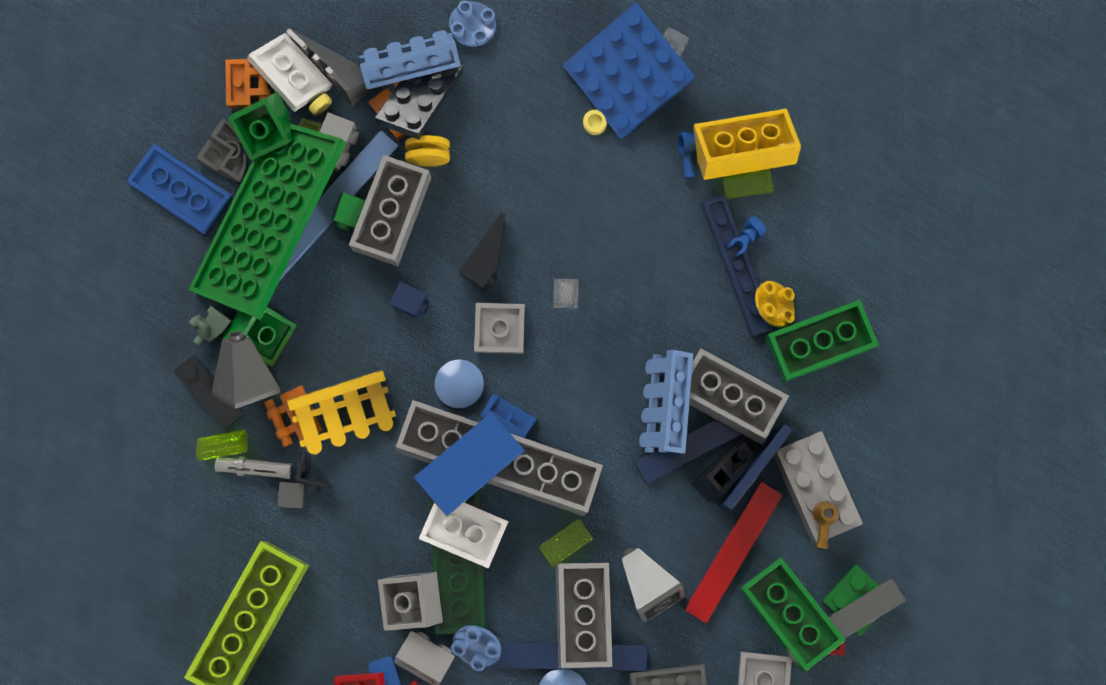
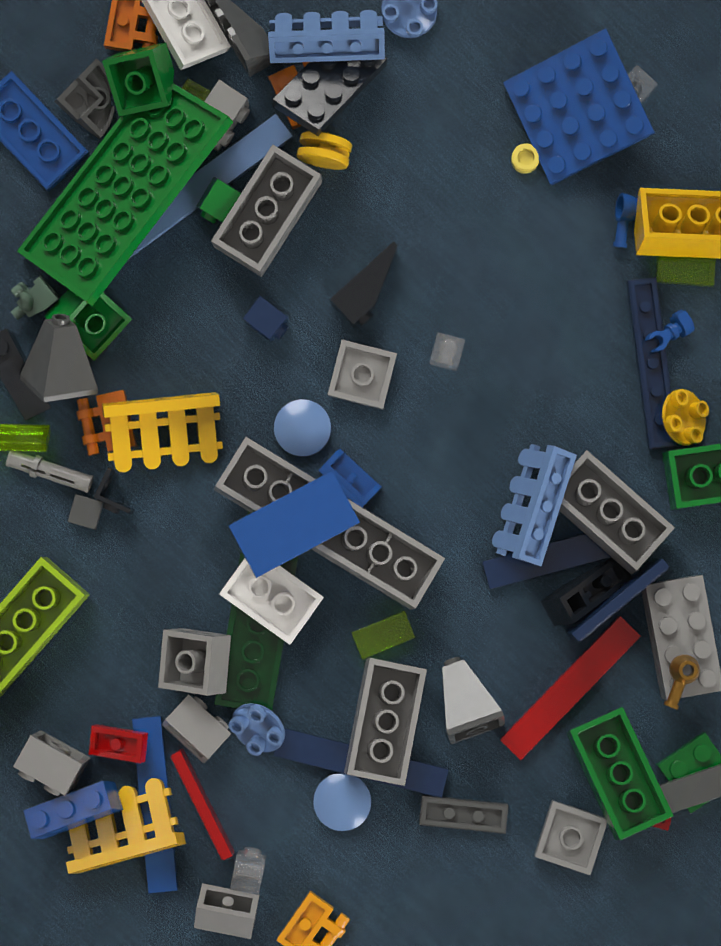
camera: 15 degrees right, 5 degrees up
light yellow tile [308,93,332,116] -> none

